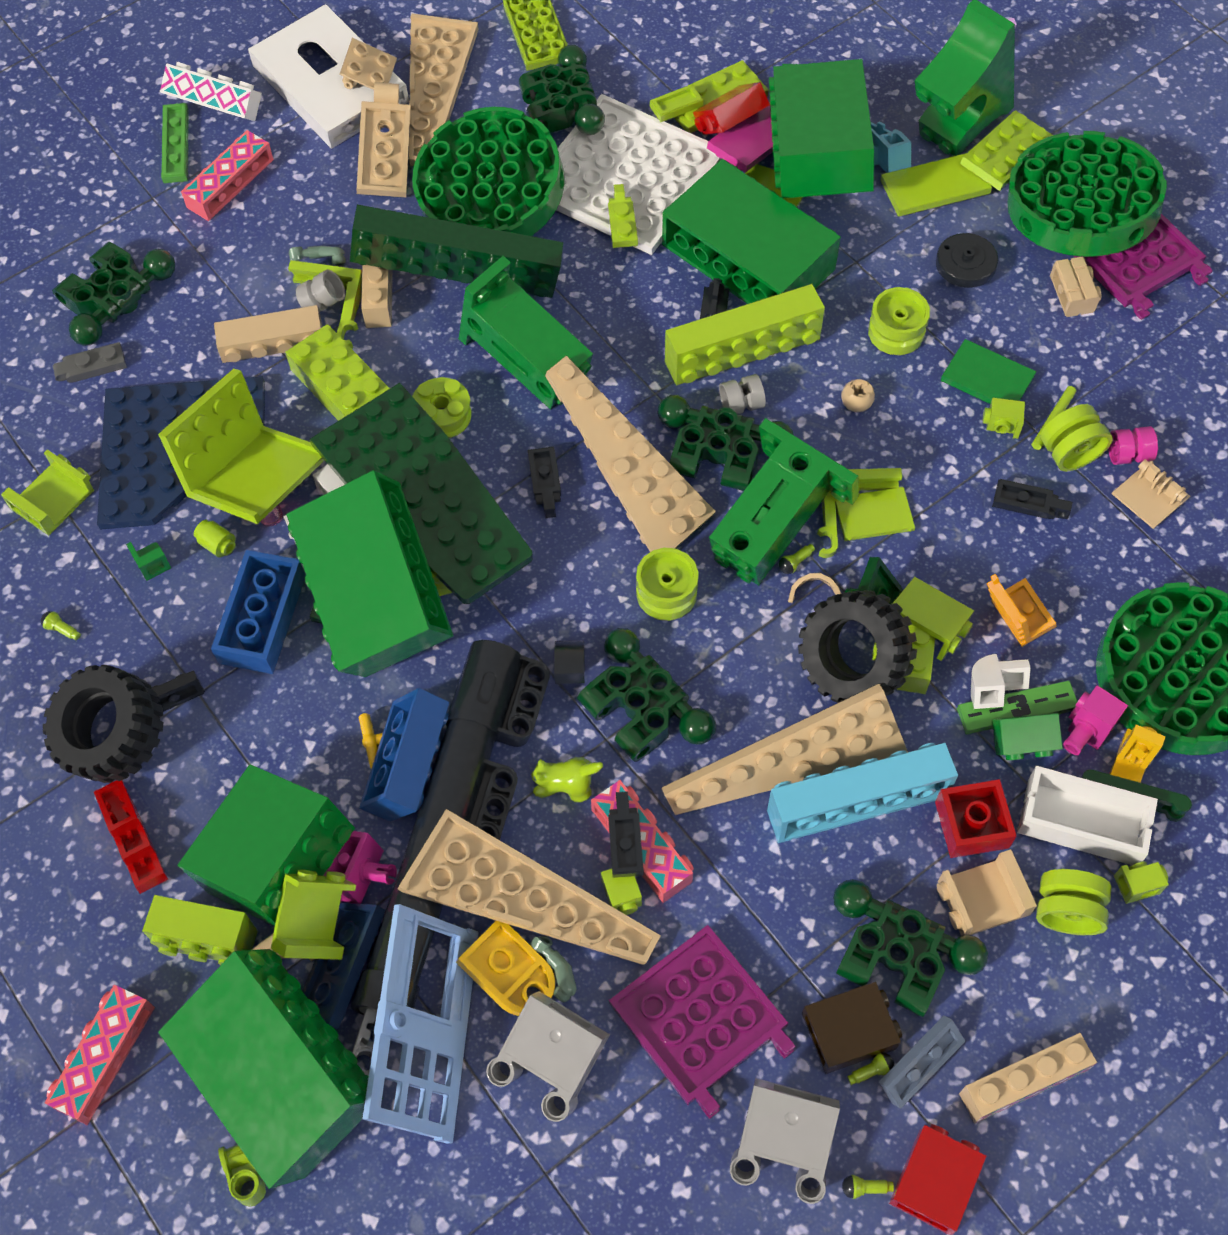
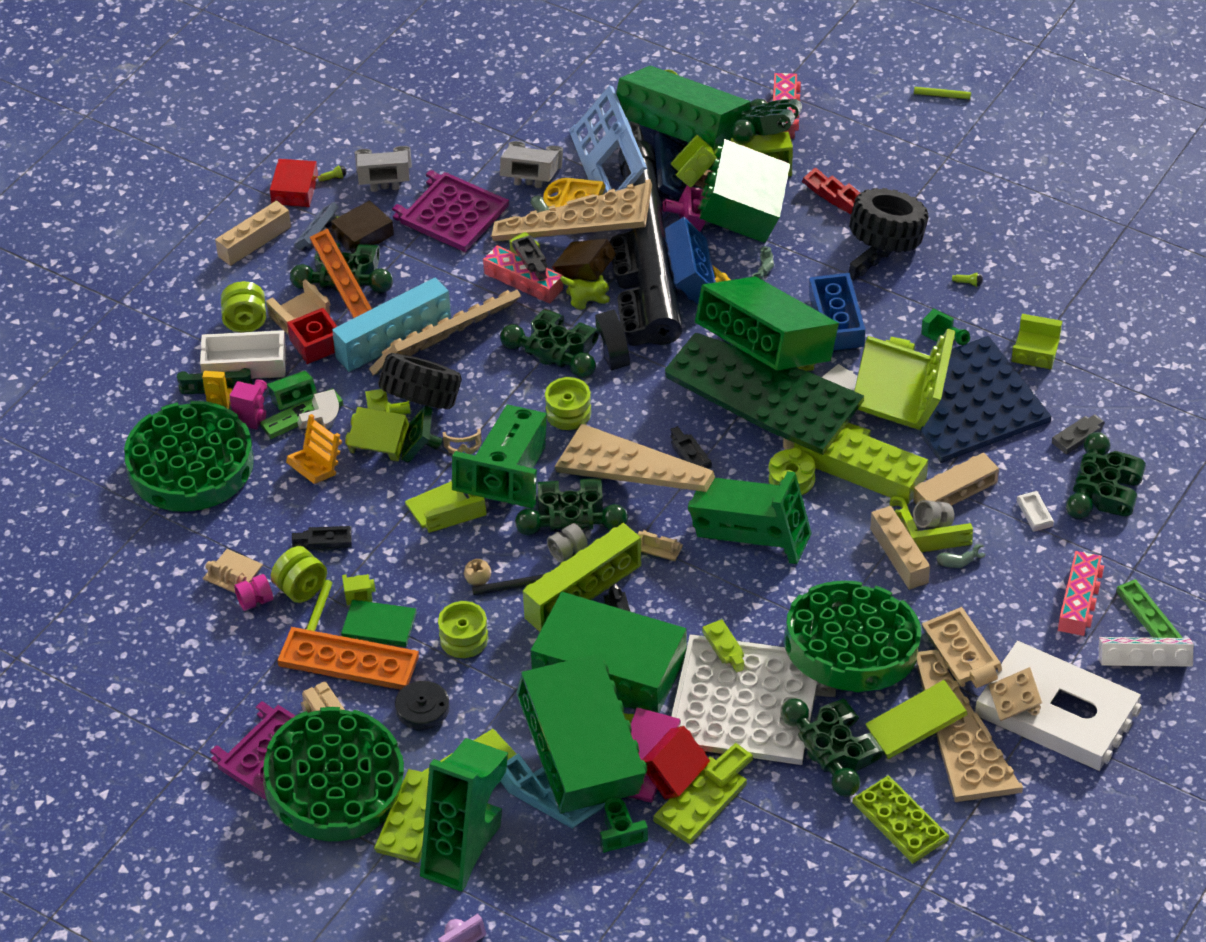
camera: 160 degrees right, 15 degrees down
dark green brick [350,204,563,298] -> none
lime brick [1114,861,1169,904] -> none
none -> orange plate [277,627,419,690]
none -> orange plate [310,228,372,319]
none -> black bar [472,574,544,595]
none -> dark brown brick [552,239,616,280]
none -> tan hinge [637,530,683,561]
none -> dark green connector [731,98,802,144]
none -> sand green arm [752,246,774,281]
none -> lime tile [865,680,968,759]
none -> green pin [949,327,971,345]
none -> white tile [1017,491,1054,532]

